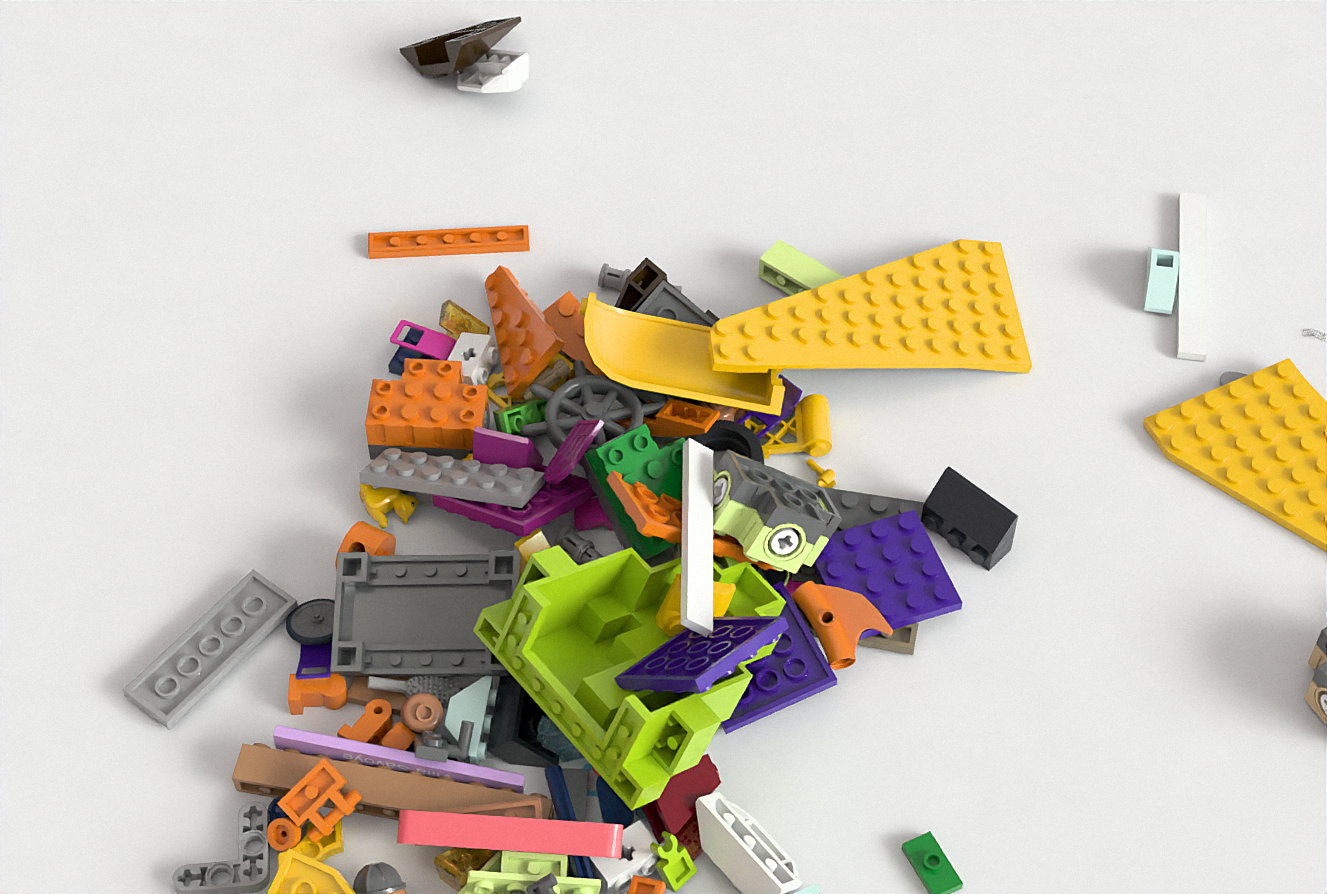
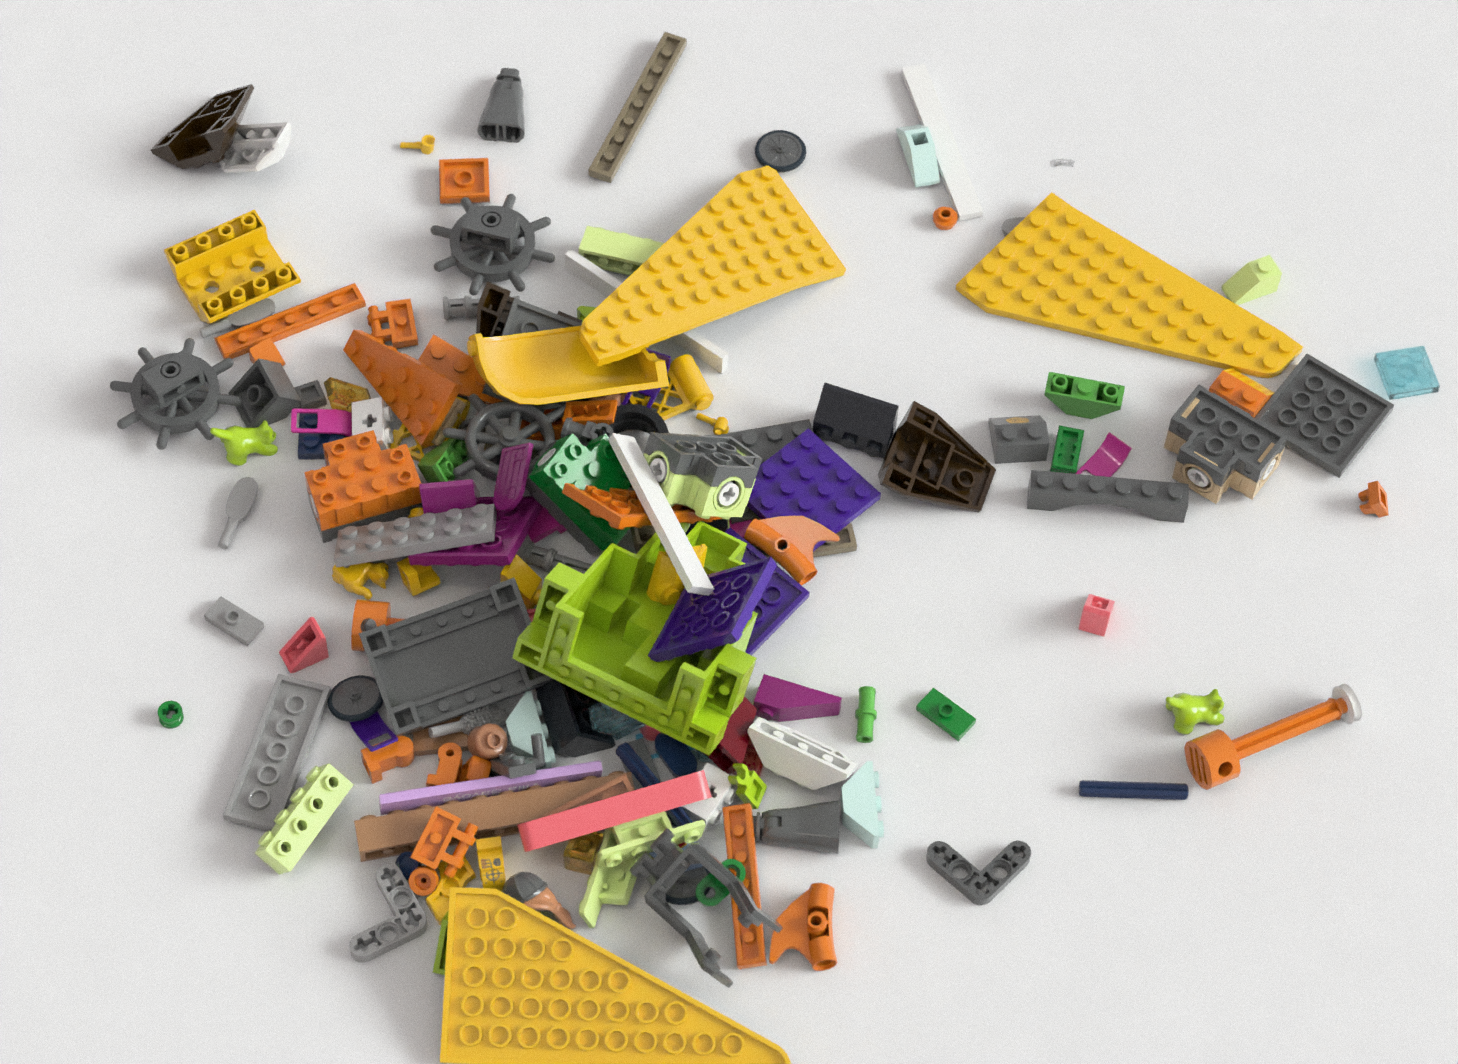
camera: 25 degrees left, 5 degrees up
none -> dark grey piece [110,338,242,450]
none -> green bush [158,701,184,729]
none -> yellow slope [164,209,301,324]
none -> light grey piece [199,298,275,338]
none -> light grey plate [204,596,264,646]
none -> lime animal [210,420,278,466]
none -> light grey piece [218,477,258,549]
none -> dark grey slope [228,358,301,428]
none -> orange slope [248,338,285,366]
none -> yellowish green brick [255,763,353,875]
none -> coral slope [279,617,329,673]
none -> dark grey tile [294,380,327,409]
none -> orange plate [367,299,418,348]
none -> yellow panel [397,558,441,596]
none -> yellow hand [400,135,435,154]
none -> dark grey piece [430,194,555,296]
none -> orange plate [439,158,490,204]
none -> yellow leg [476,836,506,892]
none -> dark grey piece [477,68,525,143]
none -> dark grey connector [560,417,614,444]
none -> white tile [565,249,728,374]
none -> dark tan plate [588,32,687,183]
none -> magenta slope [753,674,842,722]
none -> dark grey wheel [755,130,806,172]
none -> bright green pin [855,686,877,743]
none -> dark brown wedge [878,401,996,513]
none -> orange plate [933,207,958,230]
none -> dark grey slope [988,415,1050,464]
none -> dark grey arch [1027,470,1189,523]
none -> bright green slope [1044,372,1125,419]
none -> green plate [1050,425,1084,474]
none -> dark pink piece [1076,432,1132,477]
none -> coral slope [1079,594,1115,637]

